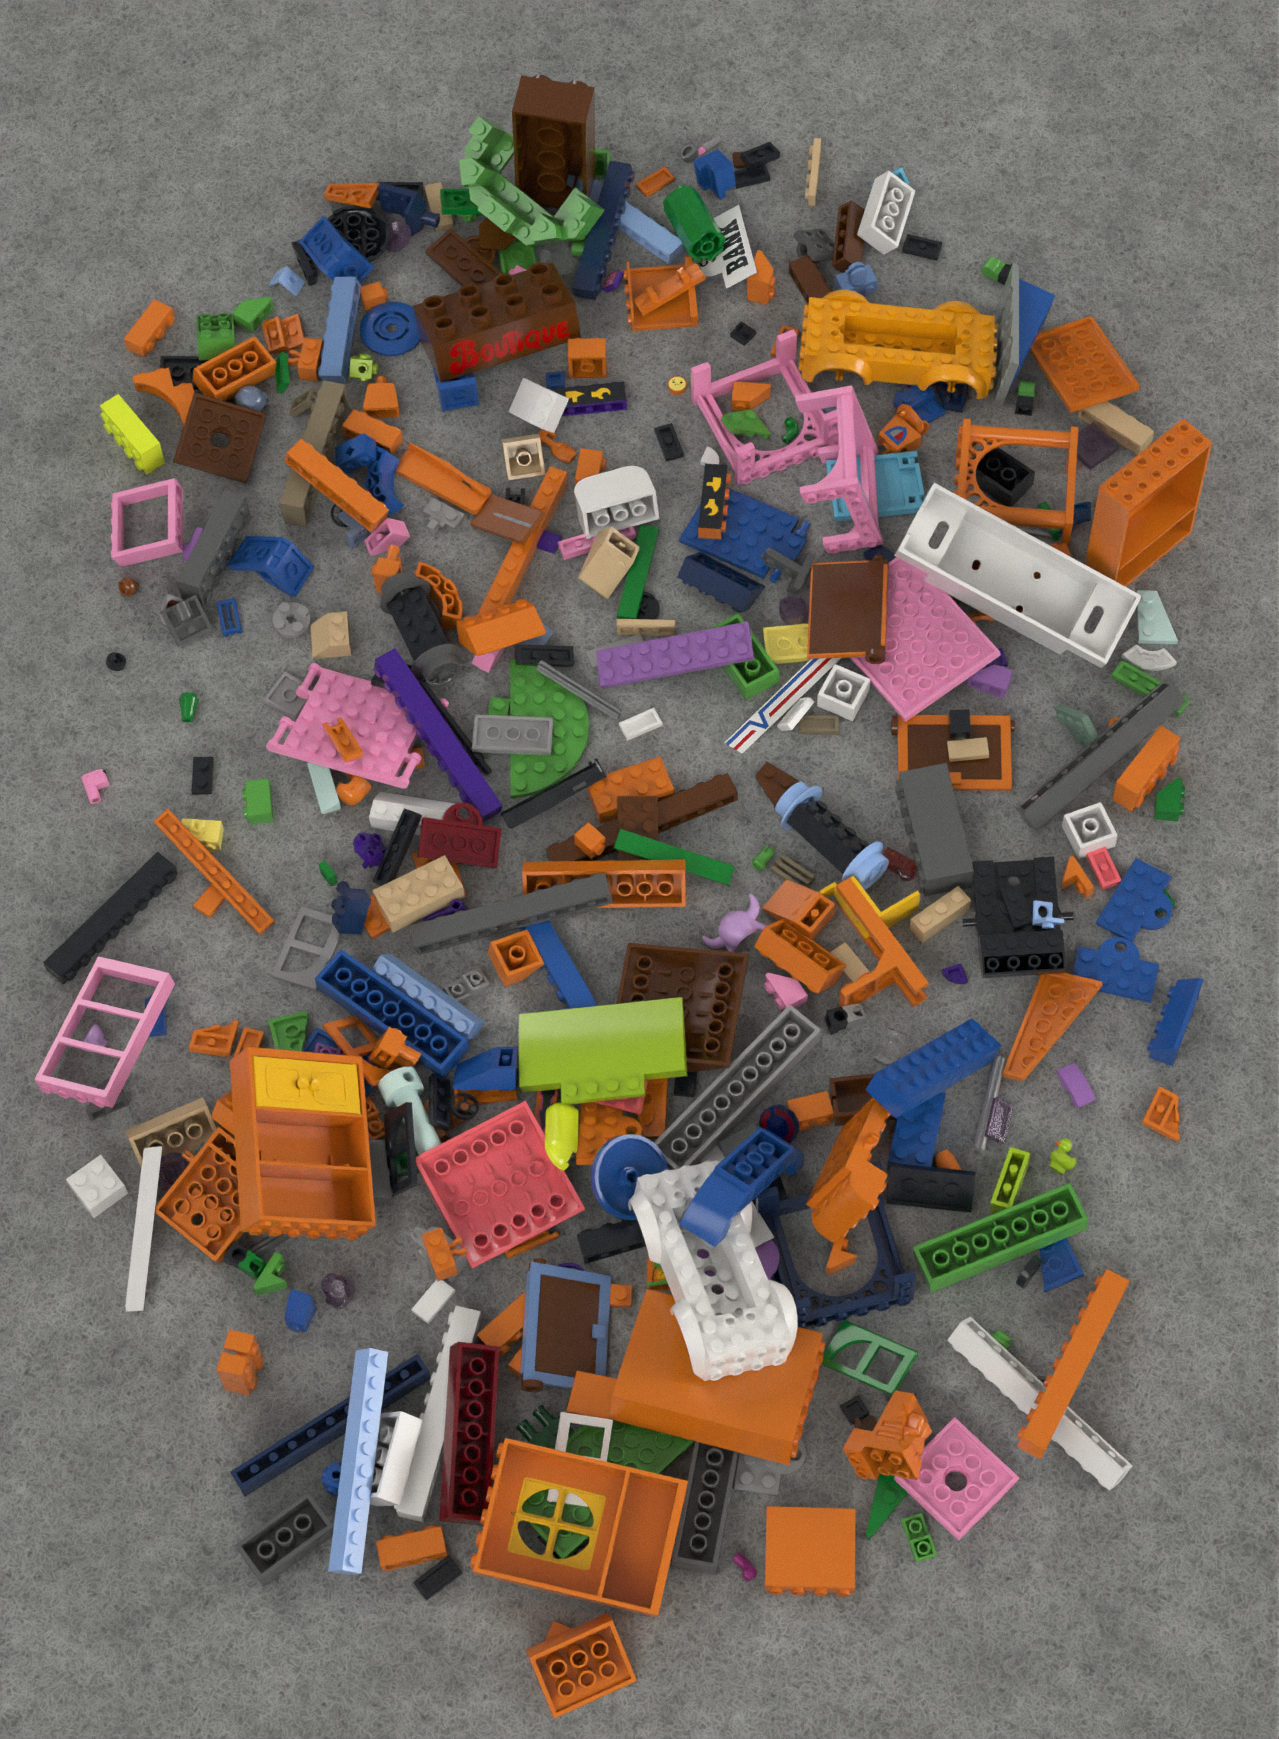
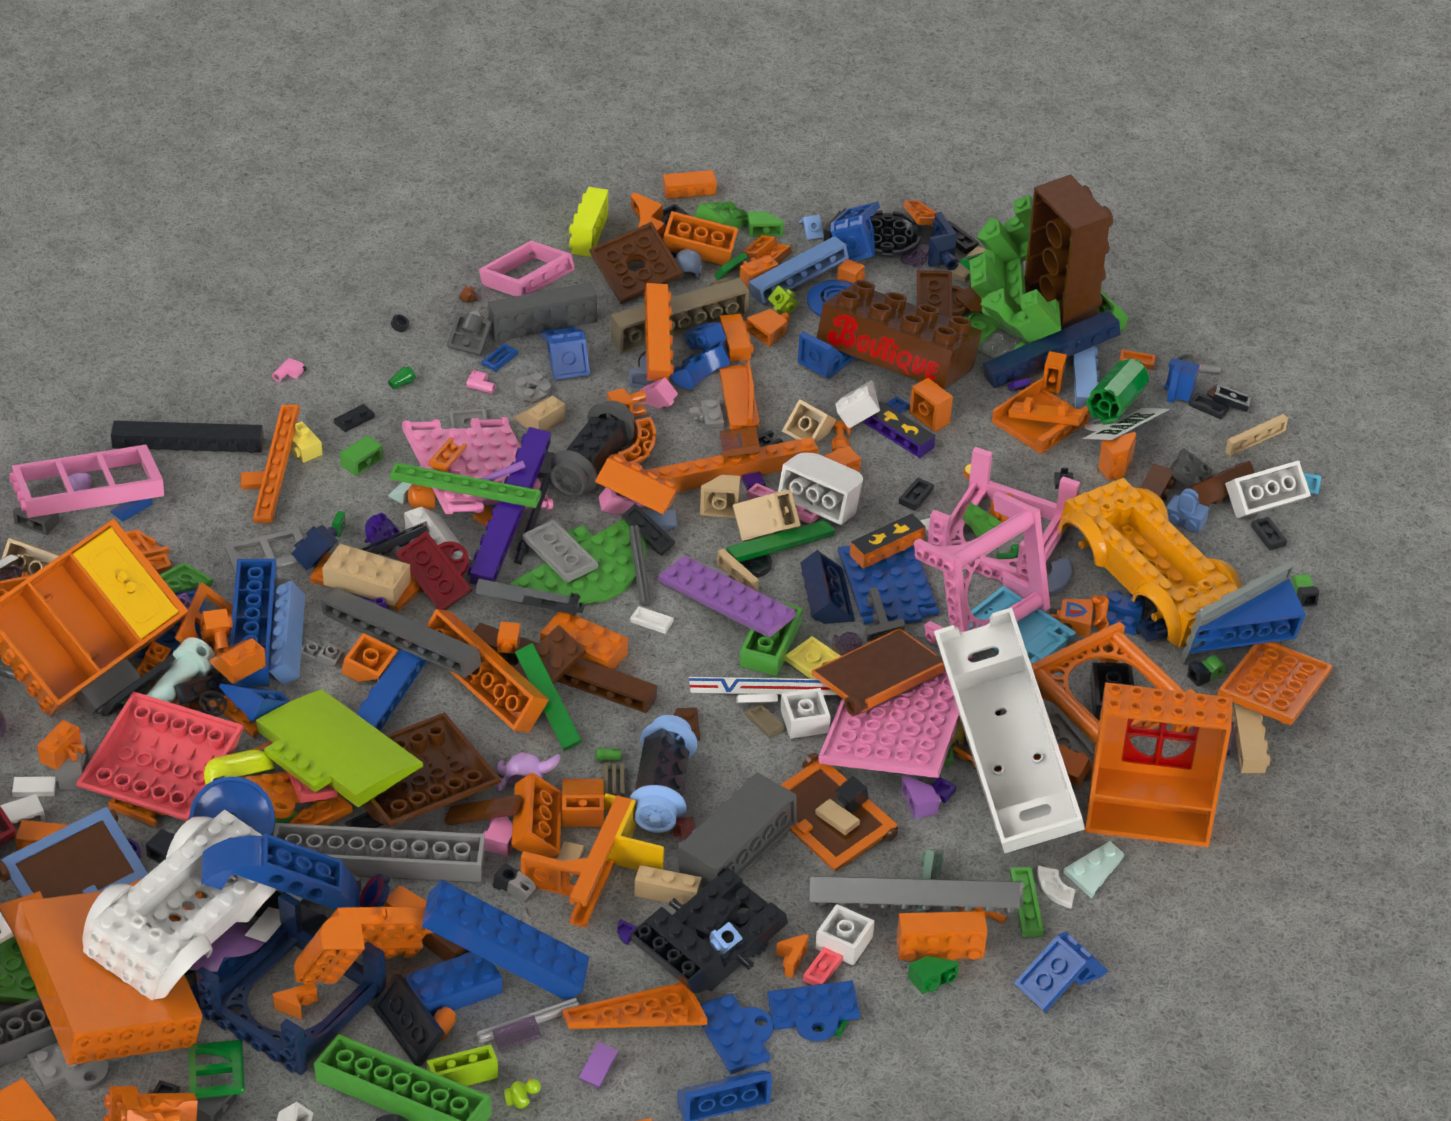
camera: 45 degrees right, 20 degrees down
none -> orange slope [209,638,266,684]
none -> bright green tile [390,462,541,508]
none -> reddish brown tile [444,795,523,825]
none -> bright pink piece [466,370,496,394]
none -> medium lavender bar [479,460,526,481]
none -> tan slope [700,475,740,518]
none -> bracket [1014,931,1108,1012]
none -> orange brick [1043,351,1067,394]

